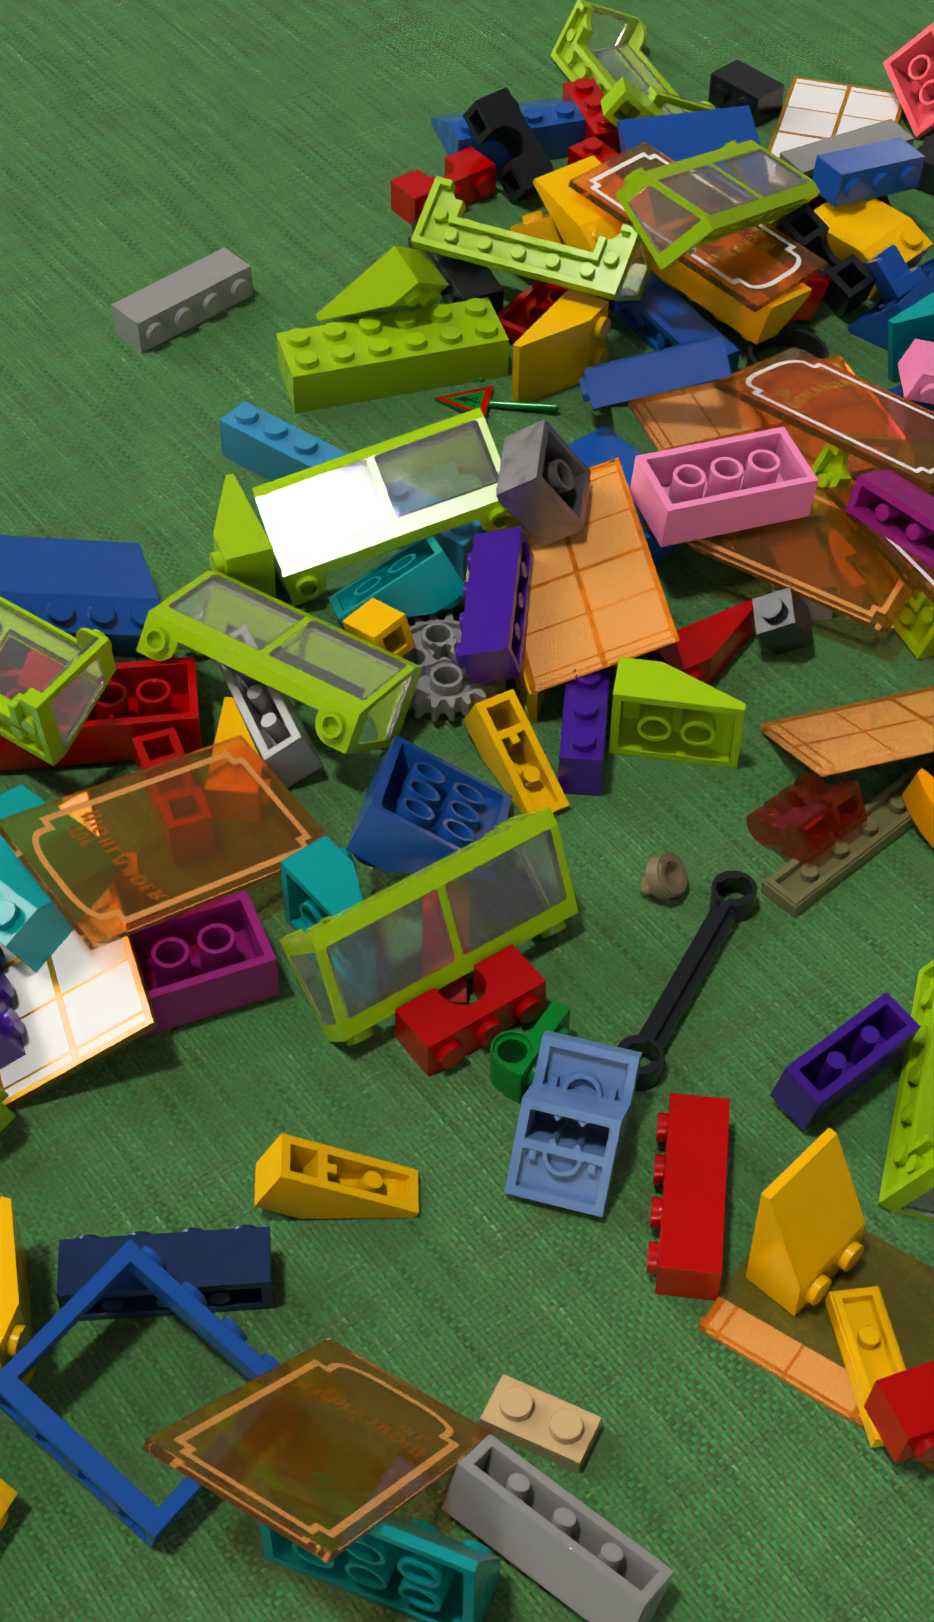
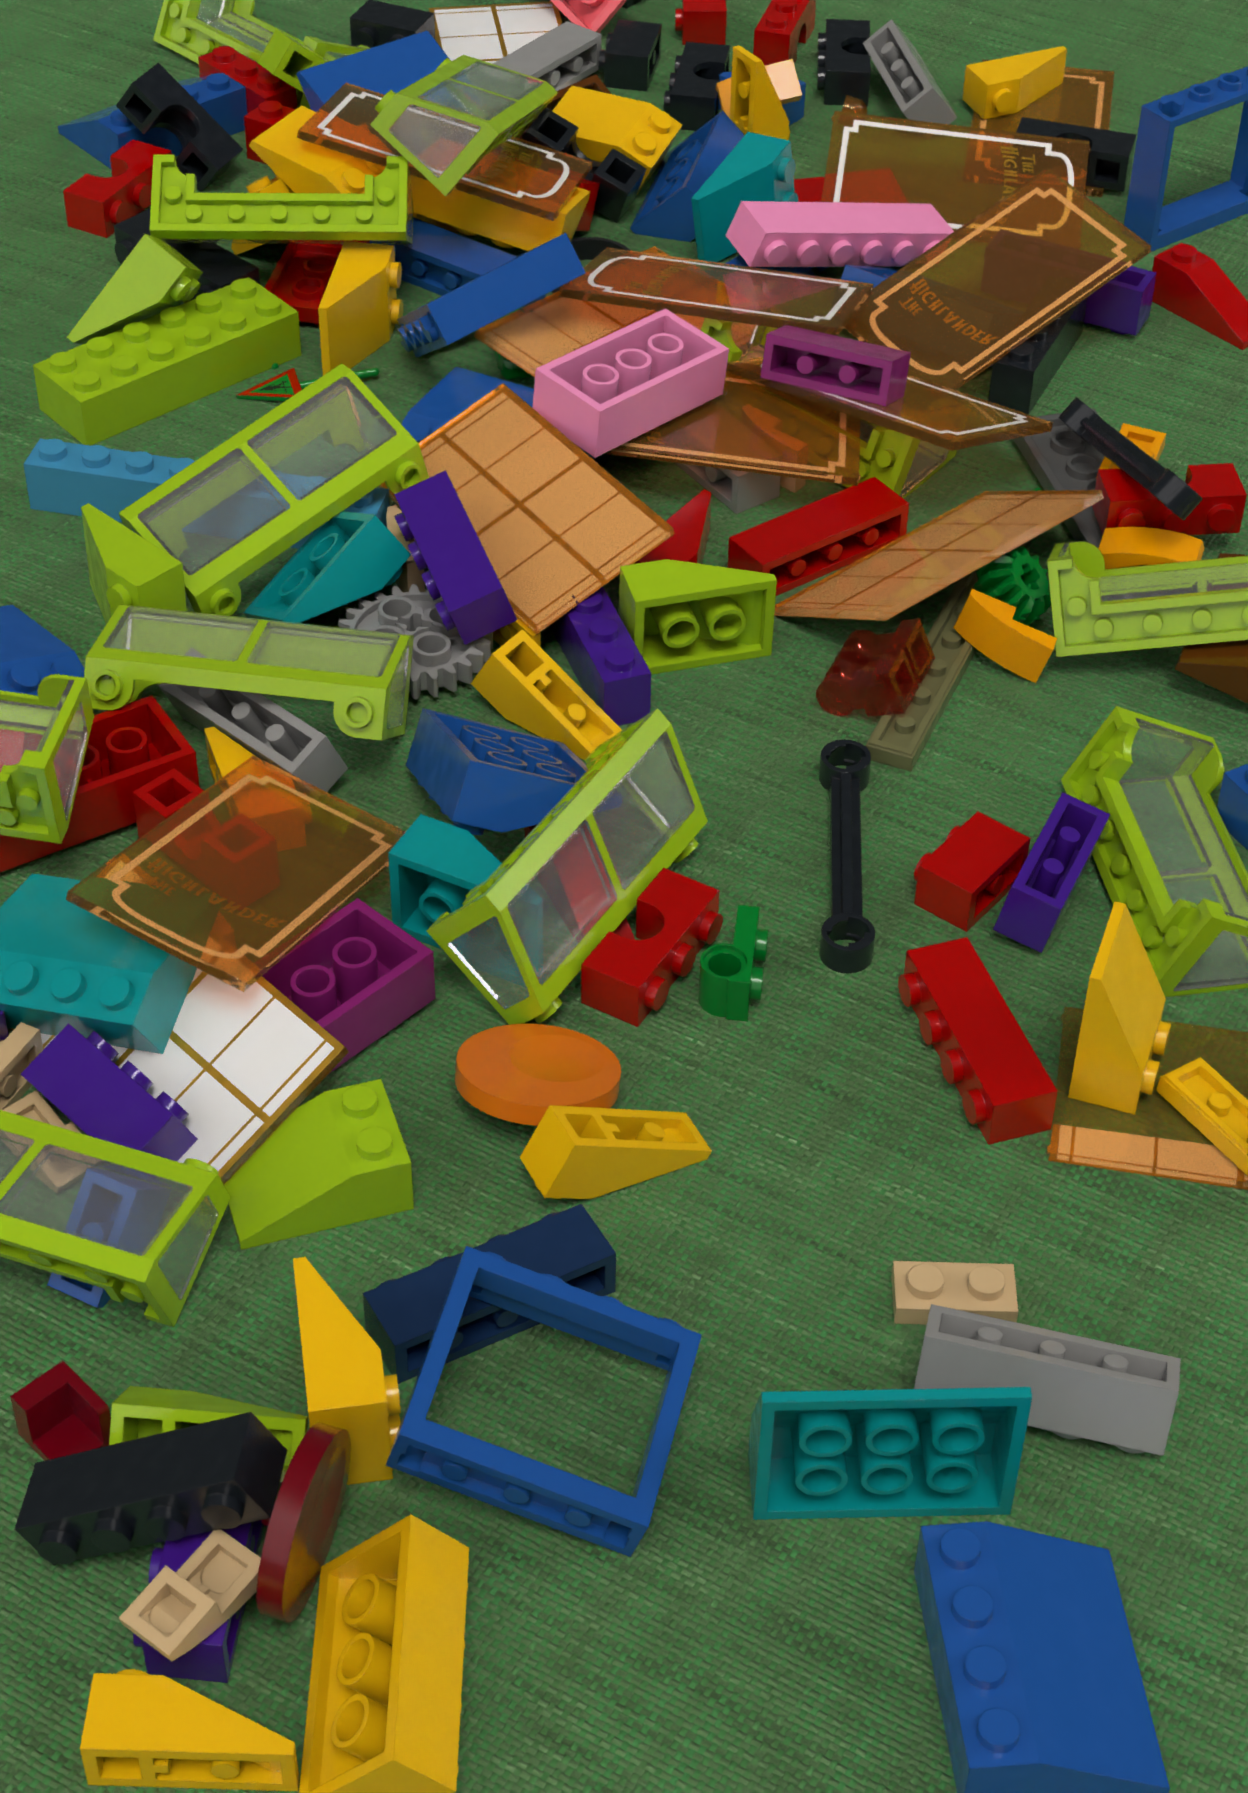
camera: 25 degrees left, 5 degrees down
clear orange piece [142,1338,492,1563] -> none
yellow brick [342,598,416,657] -> none
flat silver brick [495,419,591,546] -> none
medium blue bracket [504,1030,642,1217] -> none
dark tan tile [640,853,688,900] -> none
black brick [752,587,814,656] -> none
blue brick [812,137,925,207] -> none
blue panel [864,245,927,301] -> none
none -> lime slope [220,1079,414,1250]
none -> orange piece [455,1024,621,1126]
none -> red brick [727,477,909,596]
none -> red brick [914,811,1031,932]

